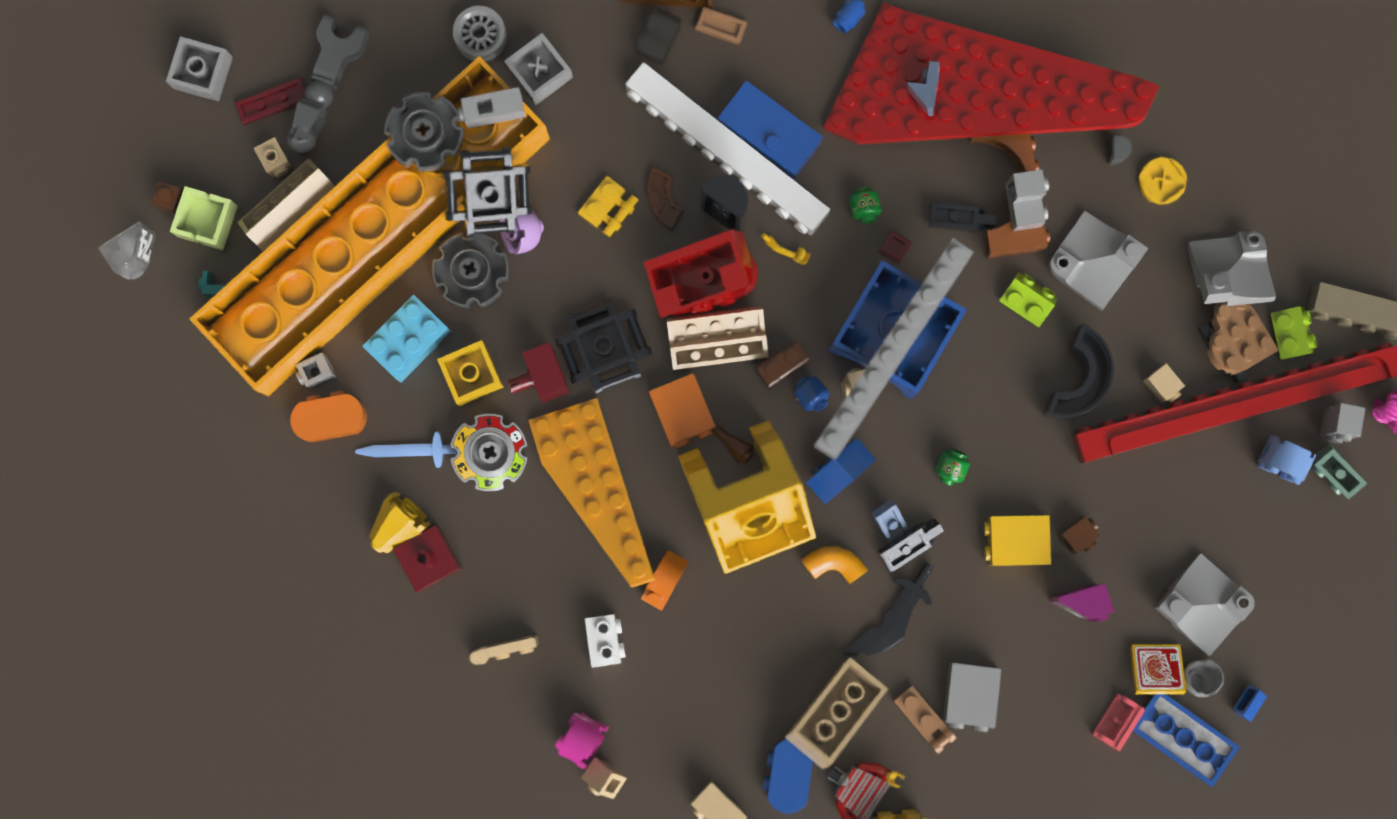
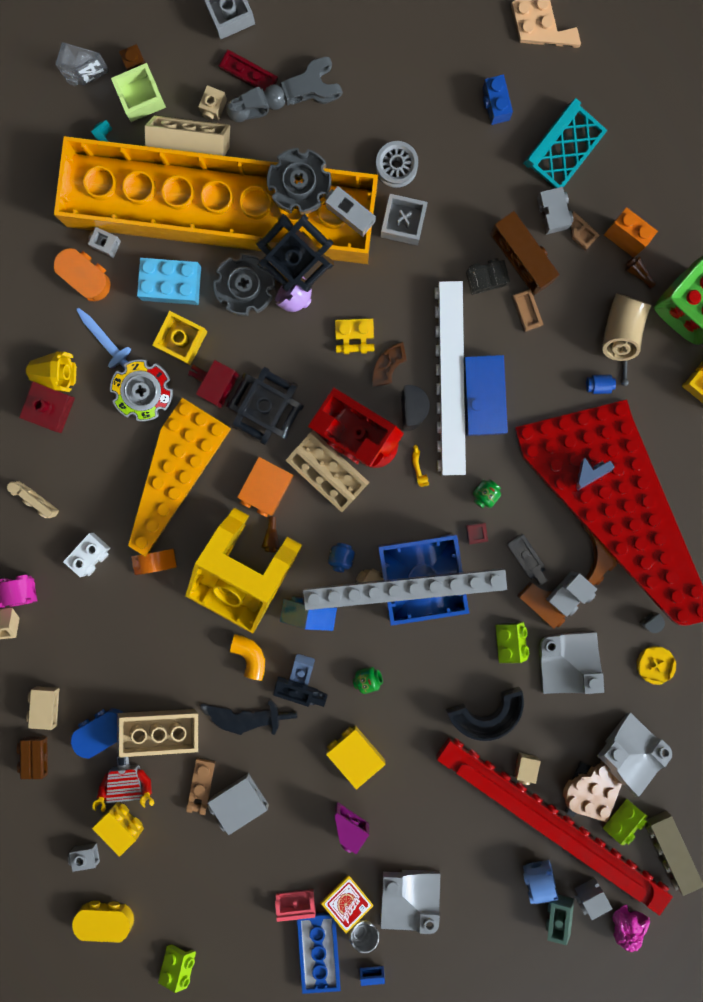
camera: 55 degrees right, 5 degrees up
reddish brown brick [755,340,809,390] -> none
reddish brown brick [1058,517,1100,554] -> none

